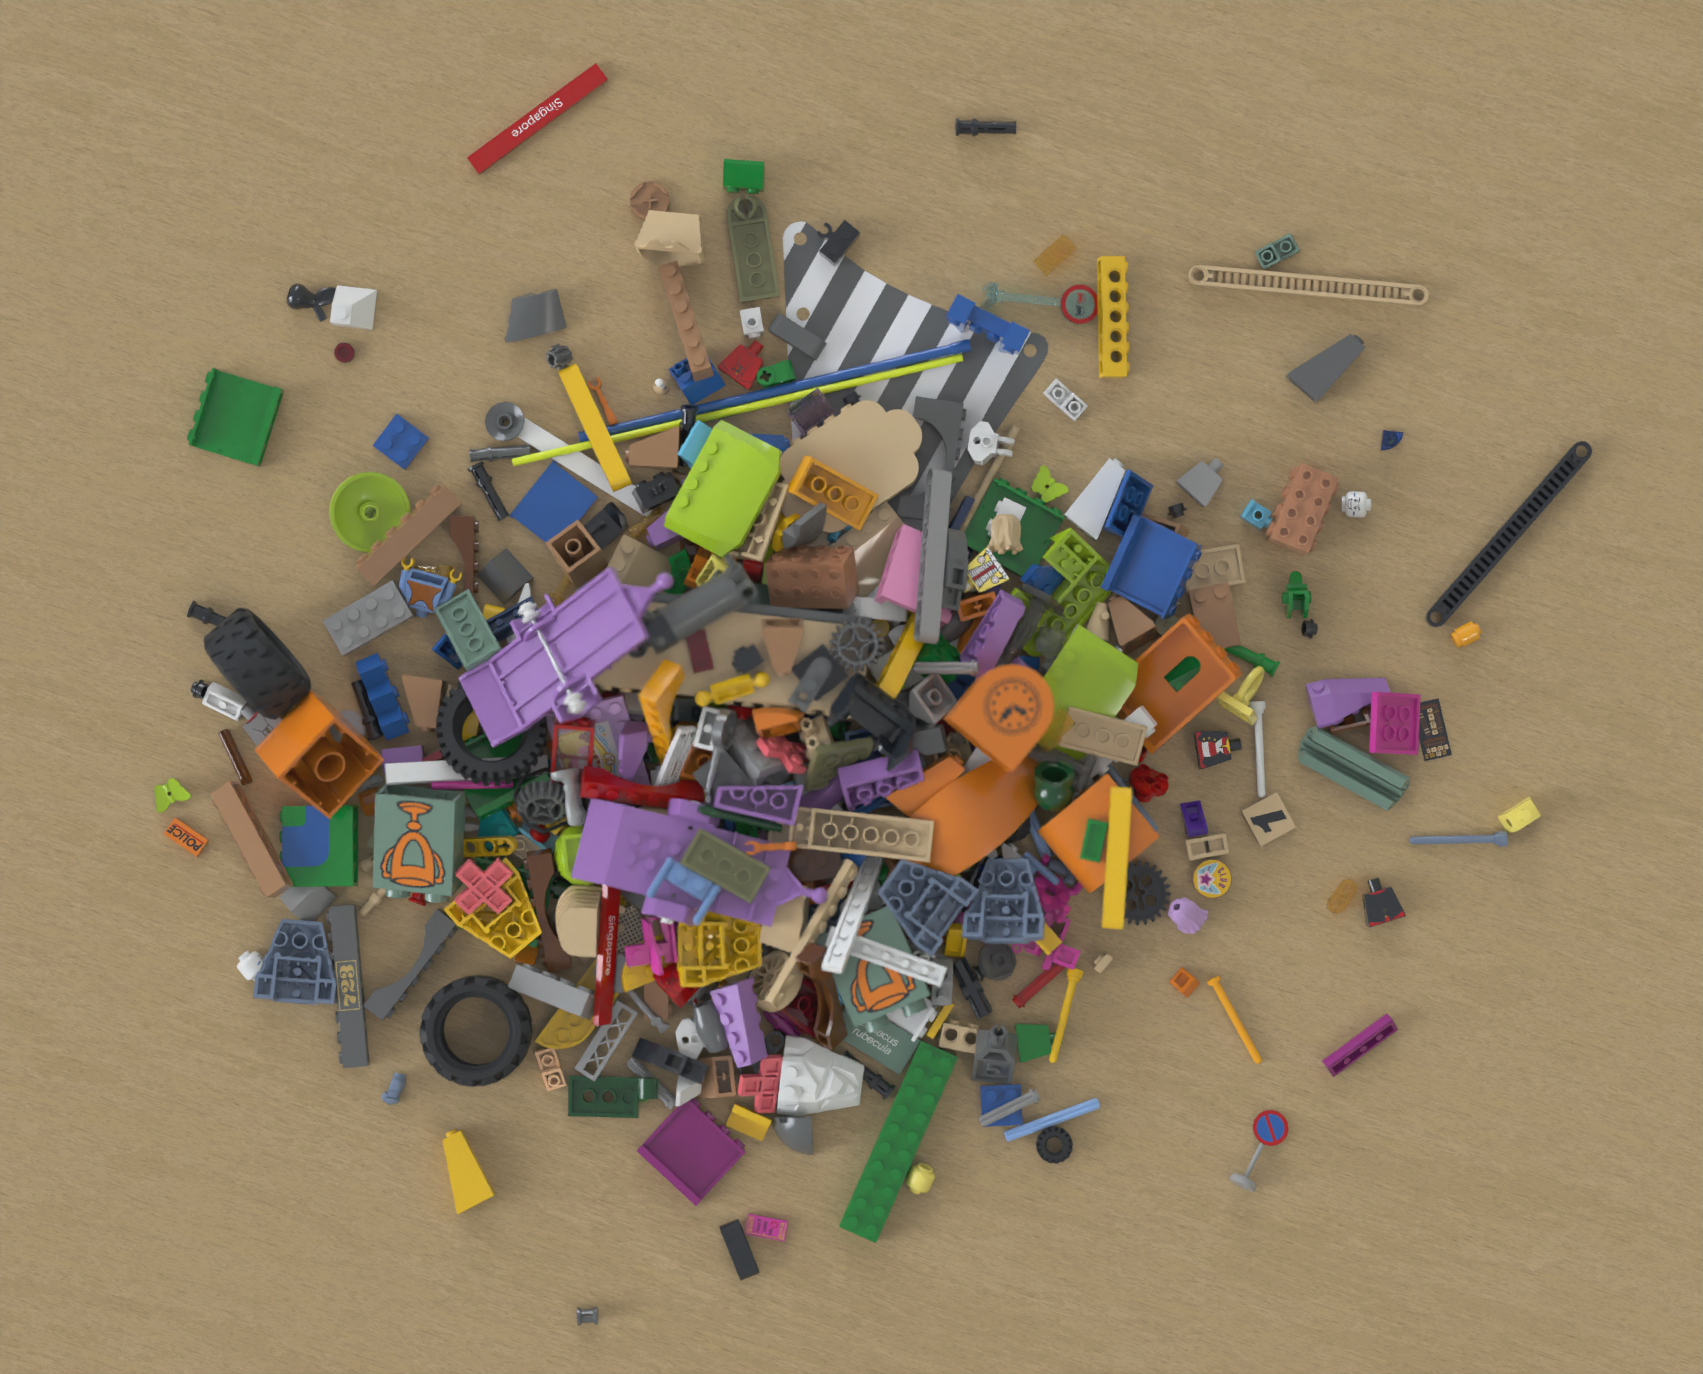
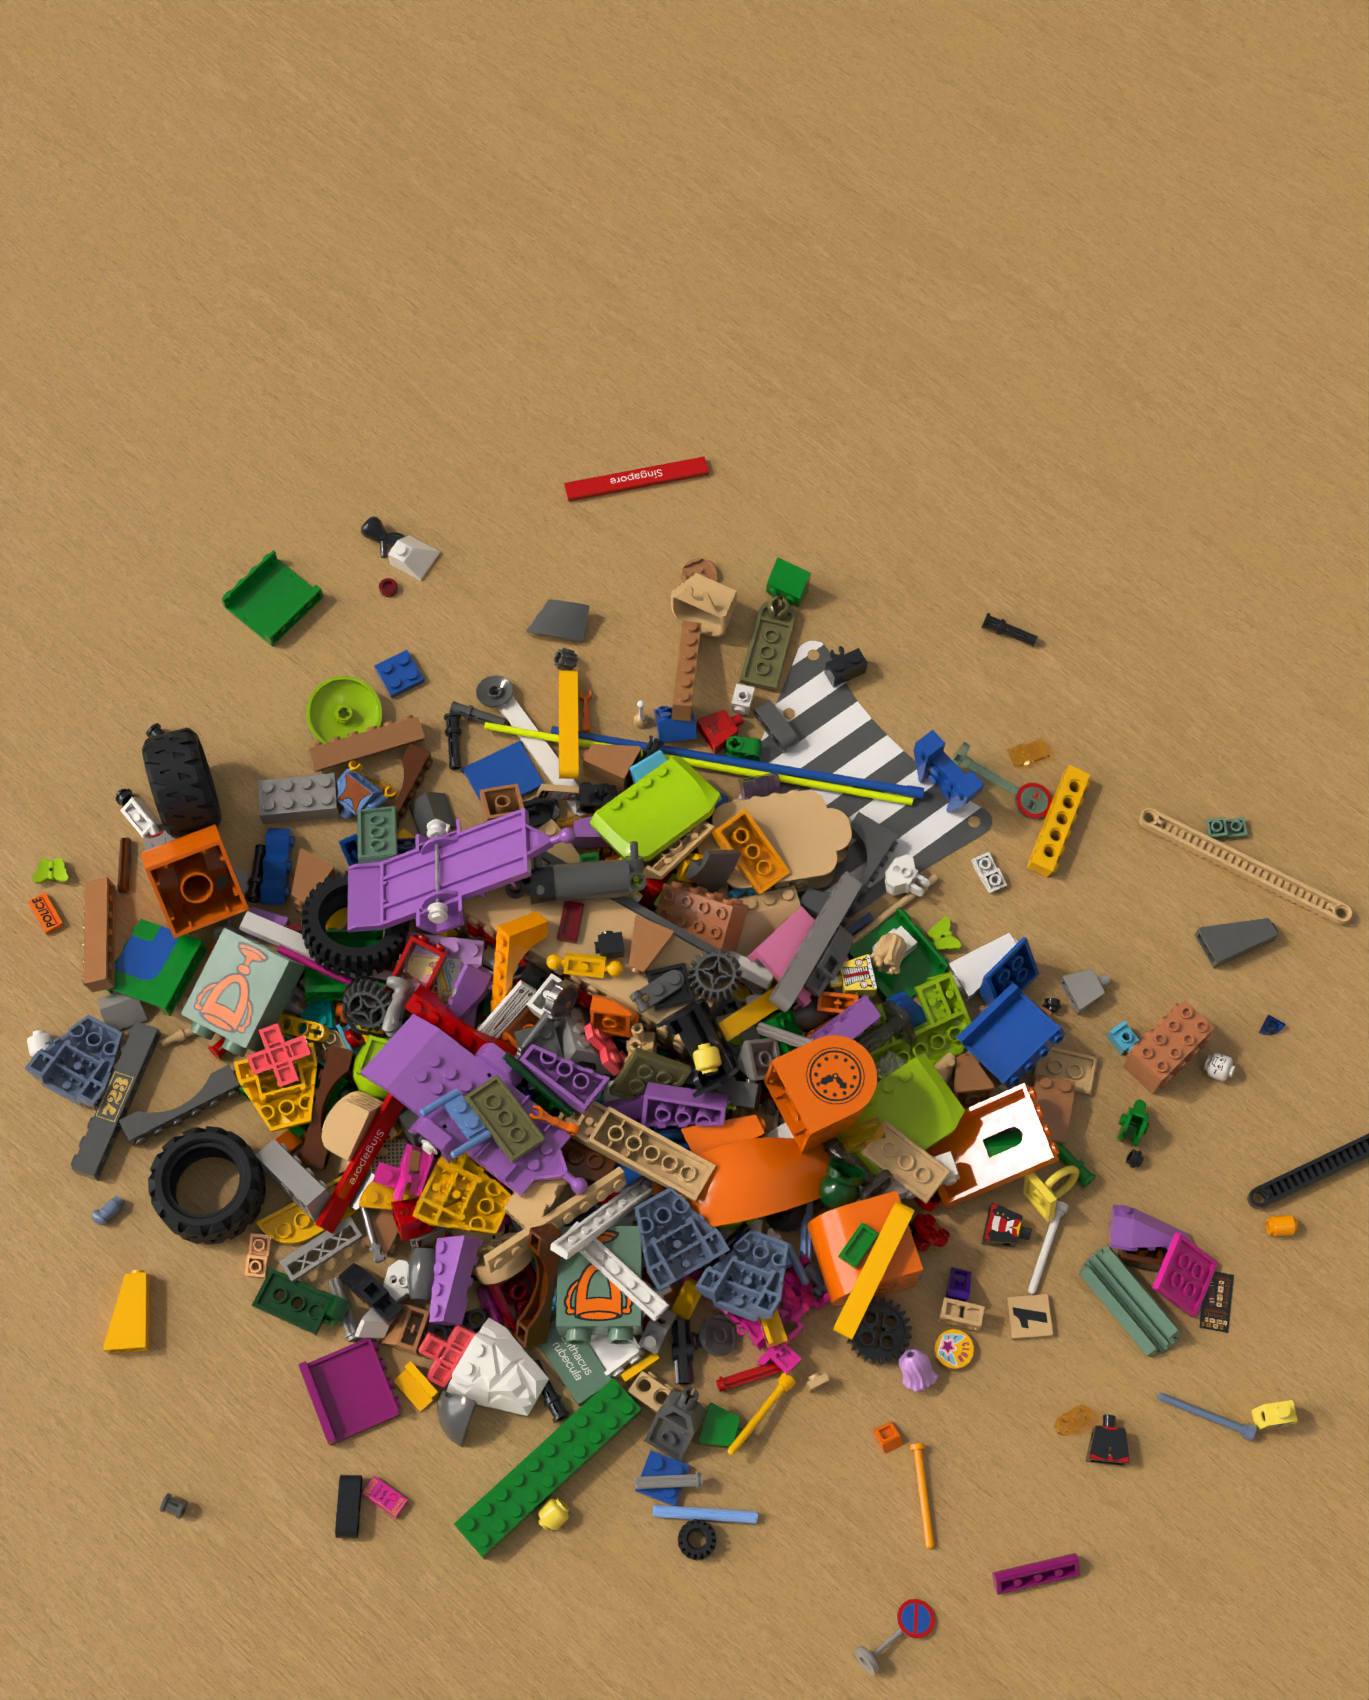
camera: 20 degrees right, 20 degrees down
none -> tile [537,784,579,801]
none -> light yellow head [693,1043,722,1074]

